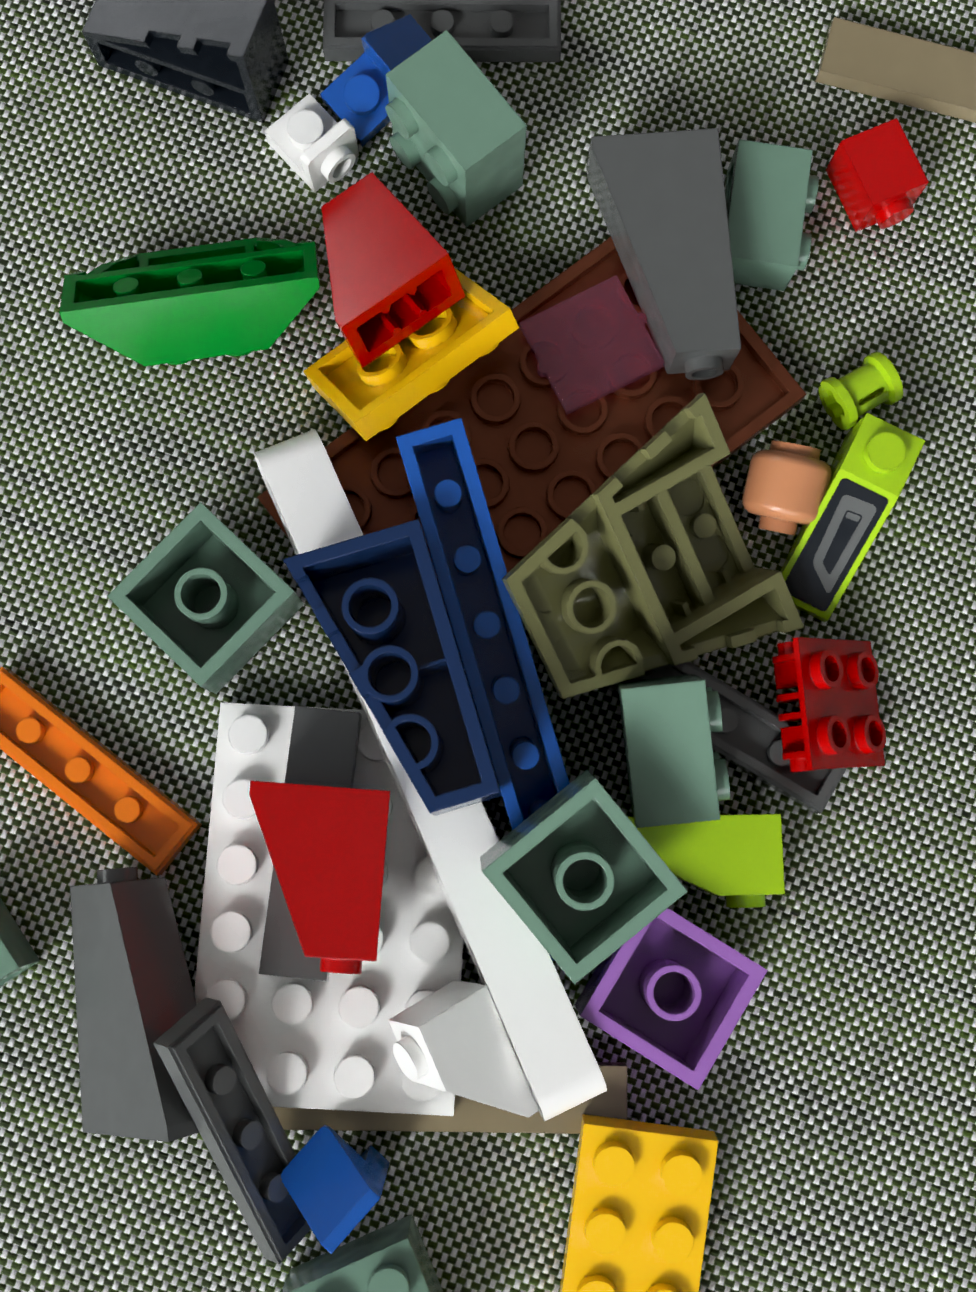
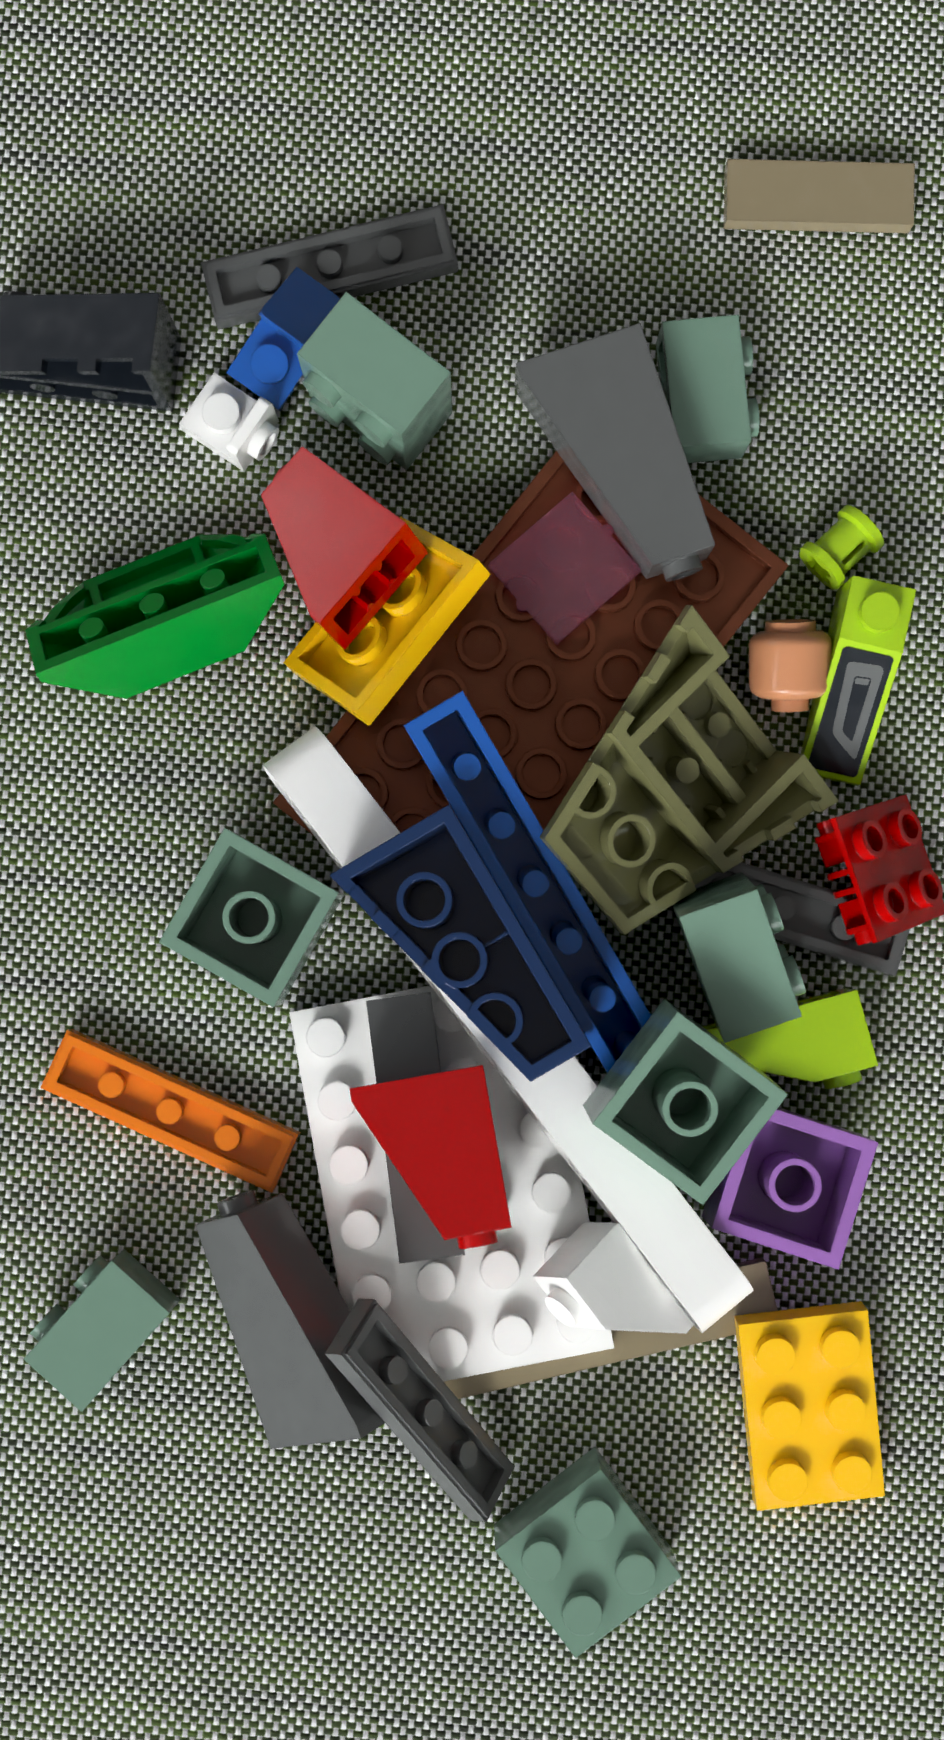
camera: 10 degrees left, 5 degrees up
blue slope [281,1125,390,1254] -> none
red brick [826,118,929,232] -> none

